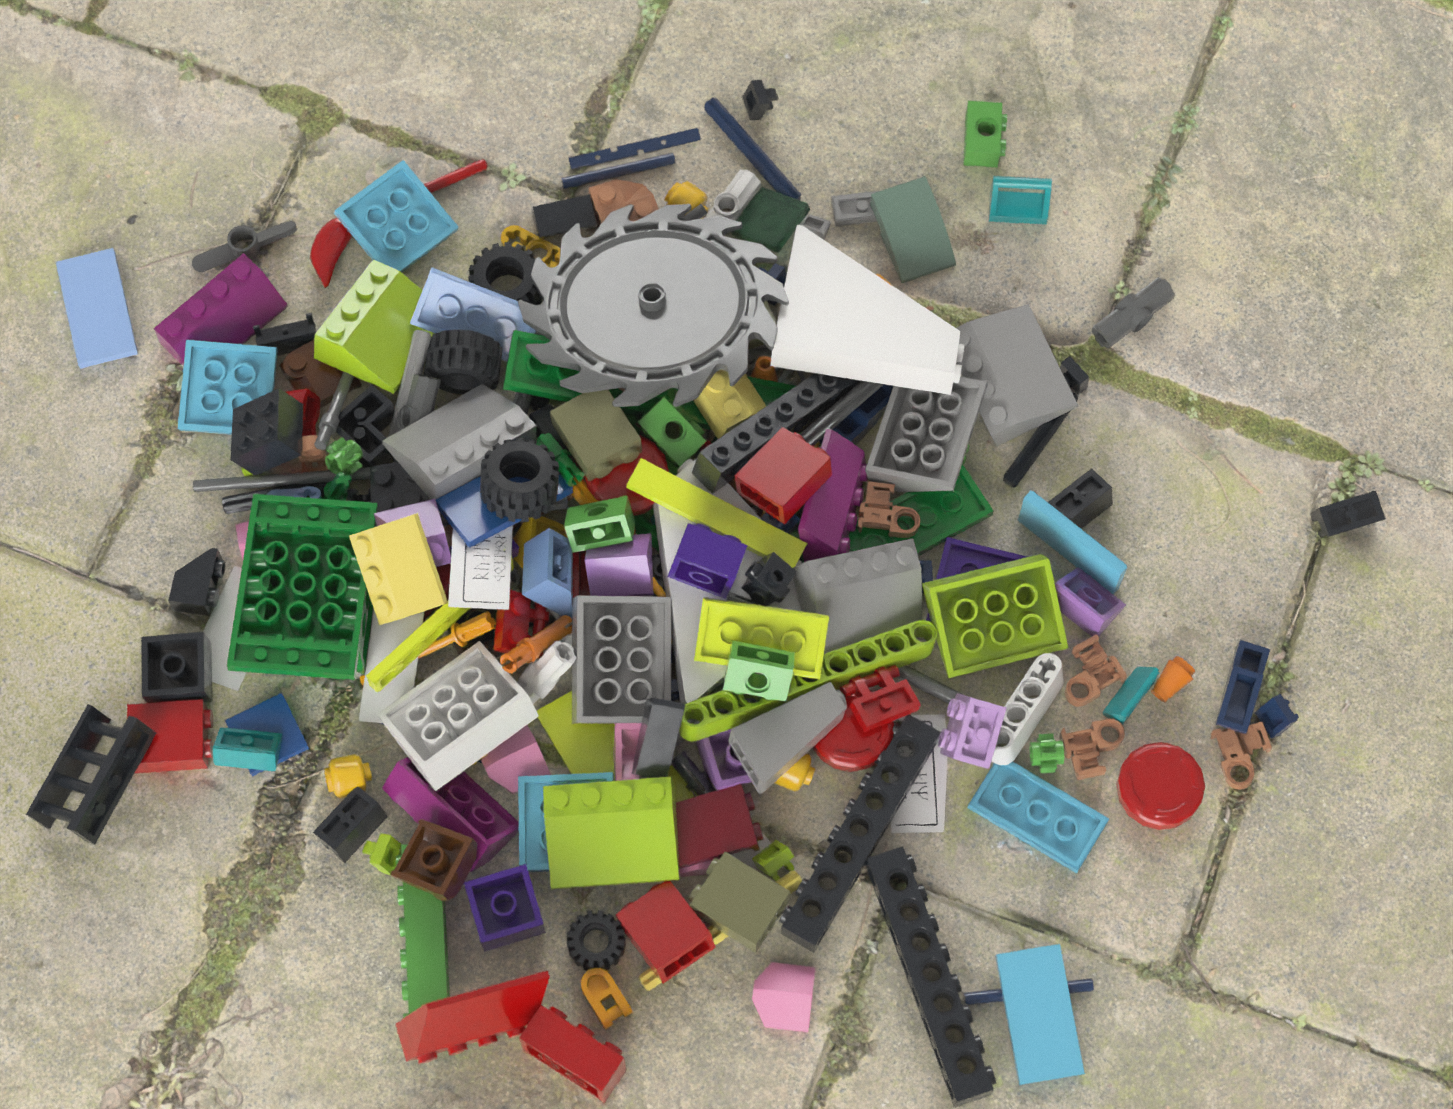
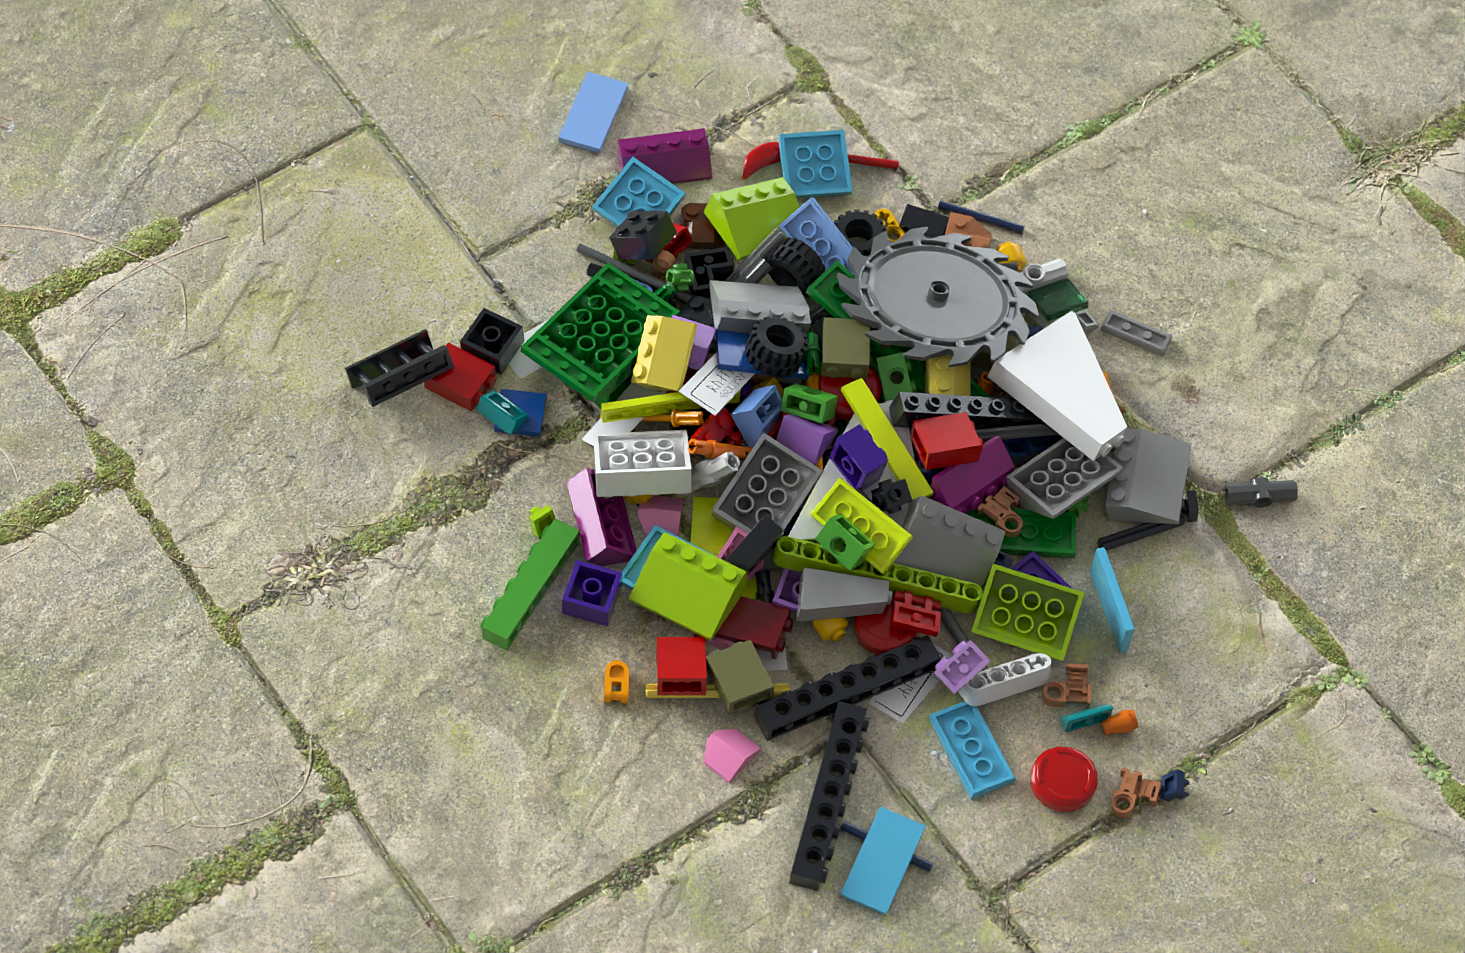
camera: 30 degrees right, 10 degrees down
black slope [168,548,226,616] -> none
dark grey piece [192,221,297,272] -> none
black hinge [253,313,317,356] -> none
black hinge [313,787,388,863] -> none
dark grey bar [314,372,354,450] -> none
yellow head [324,754,372,798] -> none
reddish brown slope [390,818,478,901] -> none
red slope [395,970,550,1064] -> none
red brick [519,1005,626,1103] -> none
black tyre [567,910,625,971] -> none
dark blue piece [568,128,701,170] -> none
dark blue axle [704,97,801,207] -> none
black tile [742,80,779,121] -> none
lime tile [752,840,794,881] -> none
sand green slope [870,176,956,284] -> none
bright green brick [963,101,1007,168] -> none
teal tile [989,176,1052,225] -> none
bright green gear [1029,733,1064,773] -> none
black hinge [1048,468,1113,529] -> none
medium lavender slope [1055,567,1126,637] -> none
nougat piece [1059,719,1125,780] -> none
dark blue slope [1215,640,1270,734] -> none
black hinge [1310,490,1386,537] -> none

